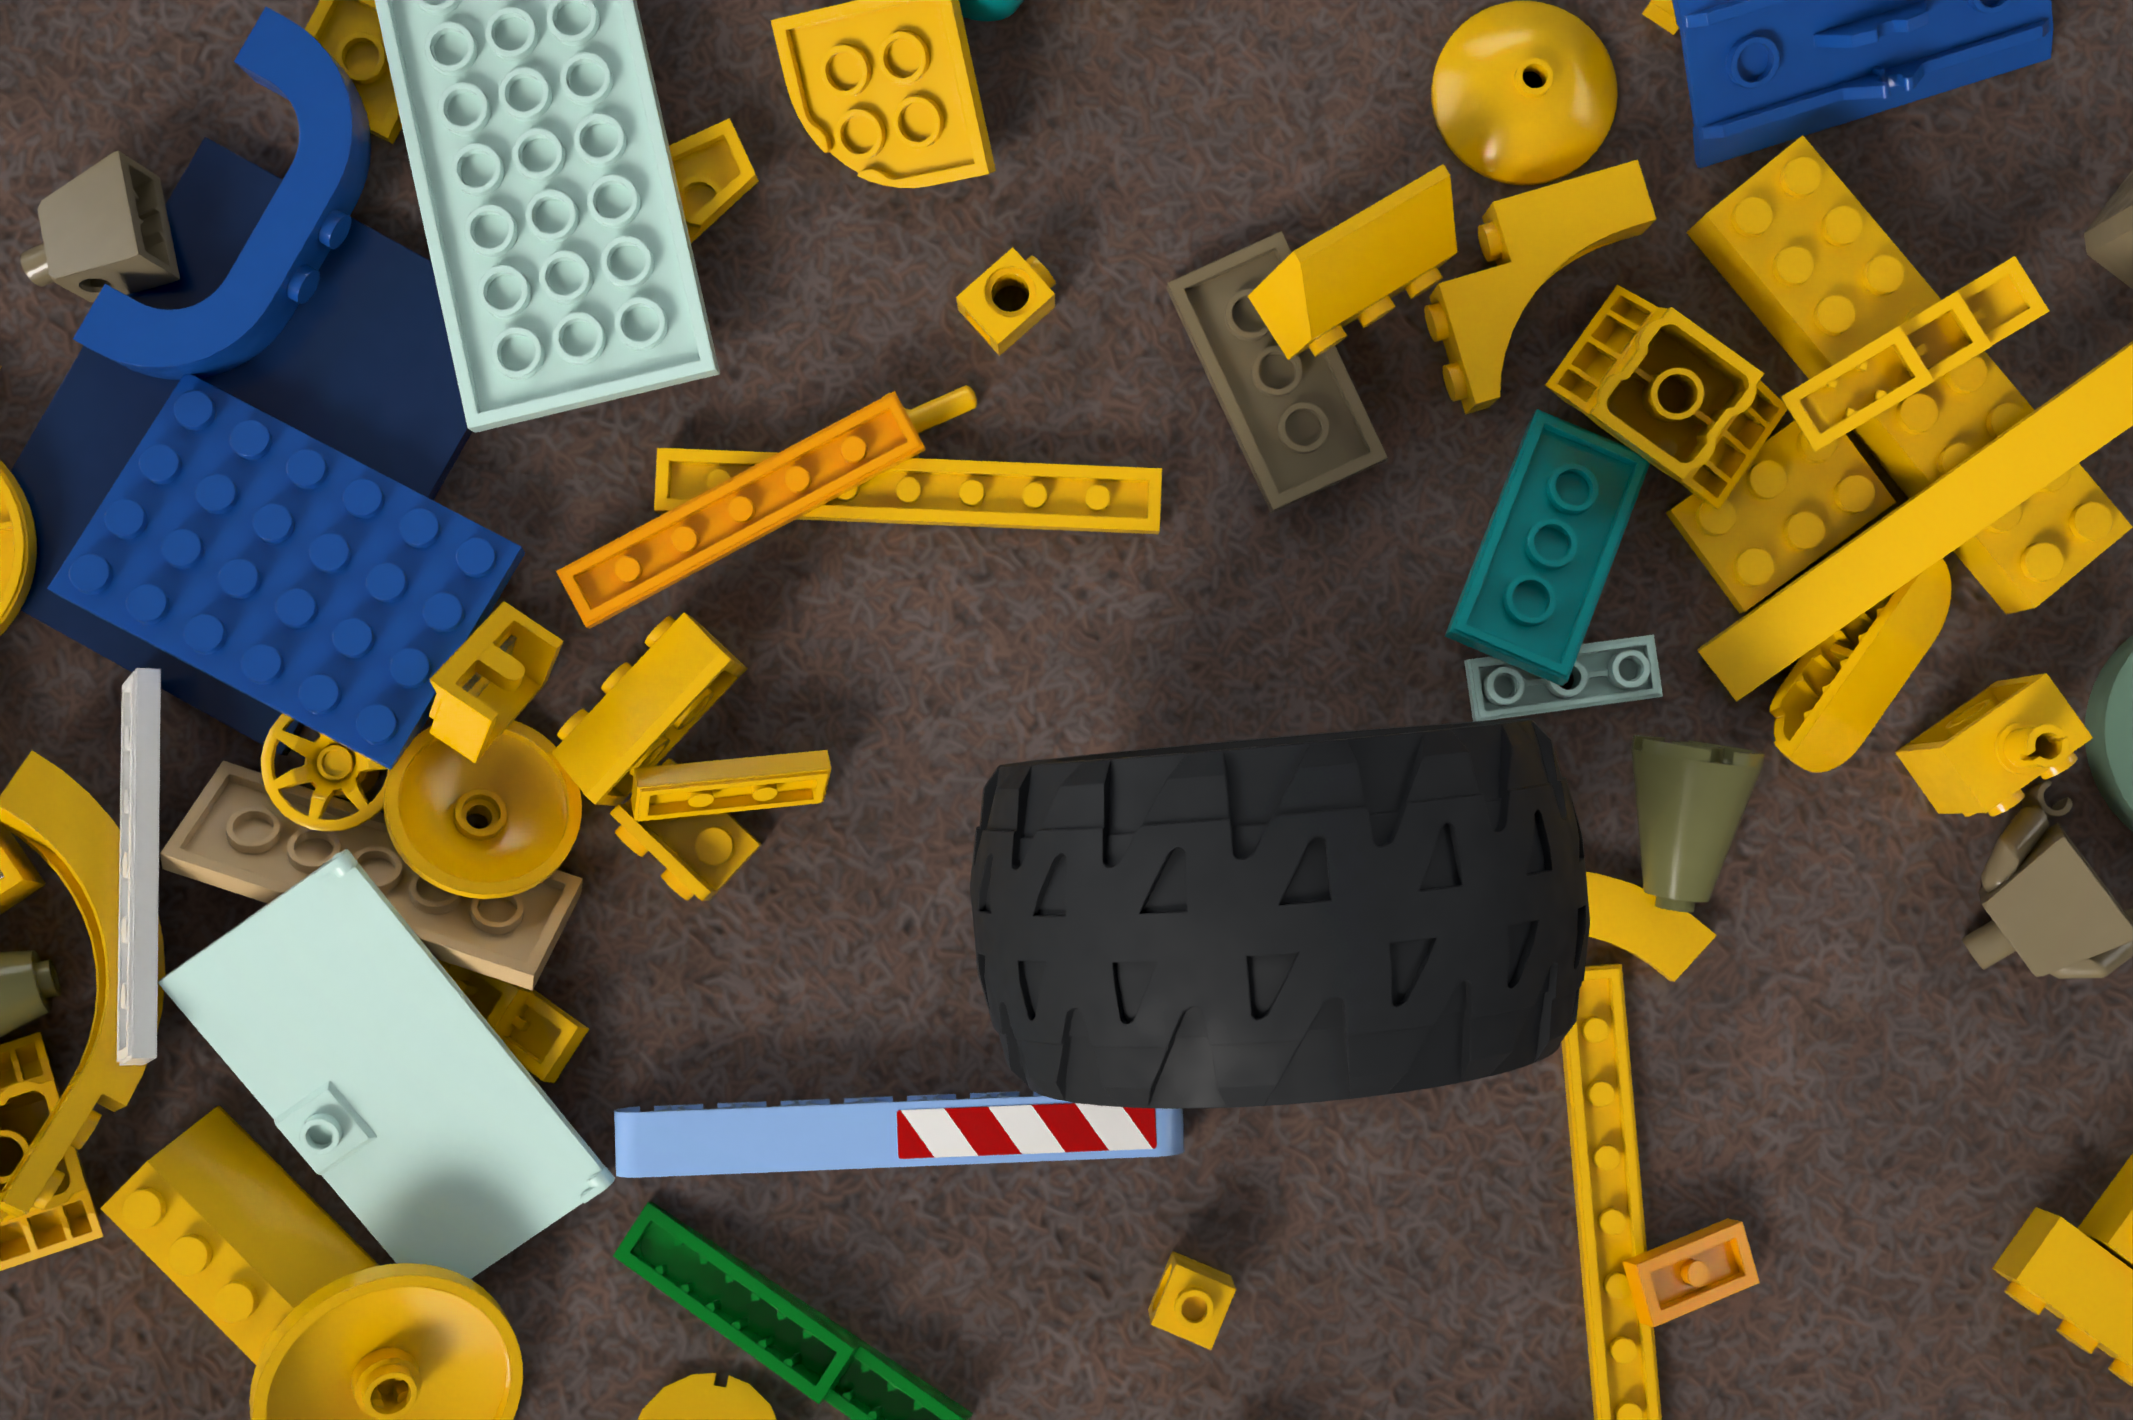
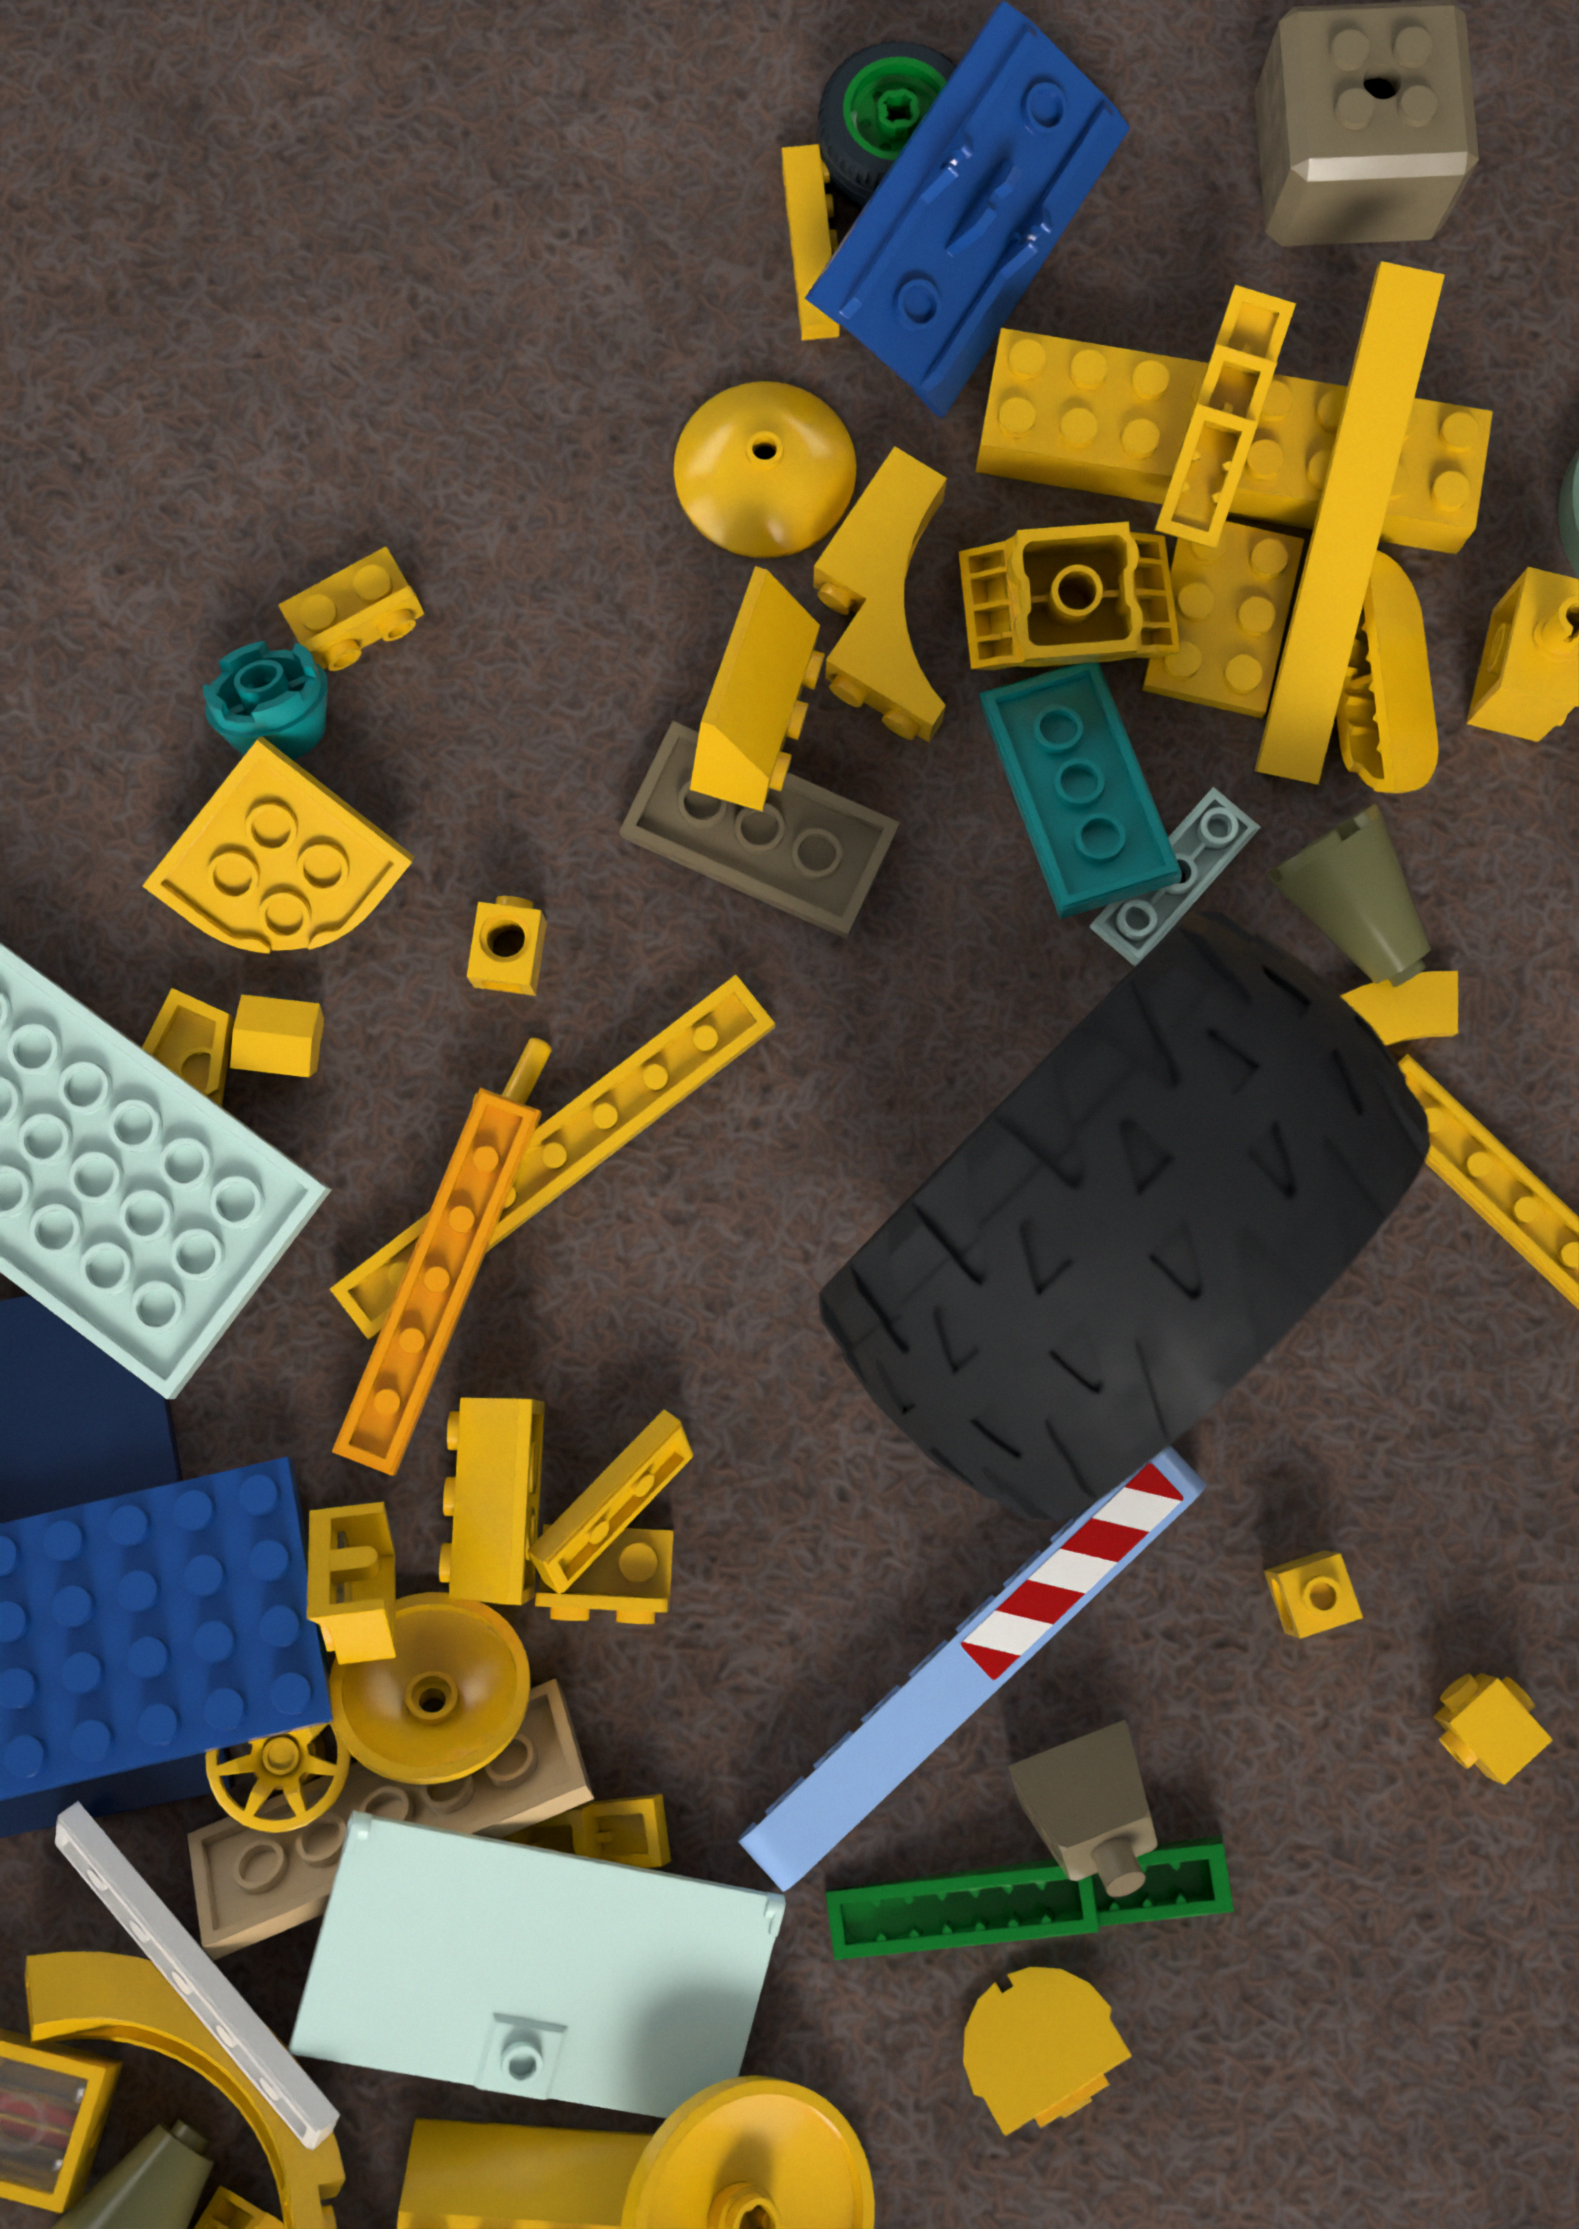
camera: 35 degrees left, 5 degrees down
none -> yellow piece [230,994,324,1077]
none -> dark tan torso [1007,1720,1158,1897]

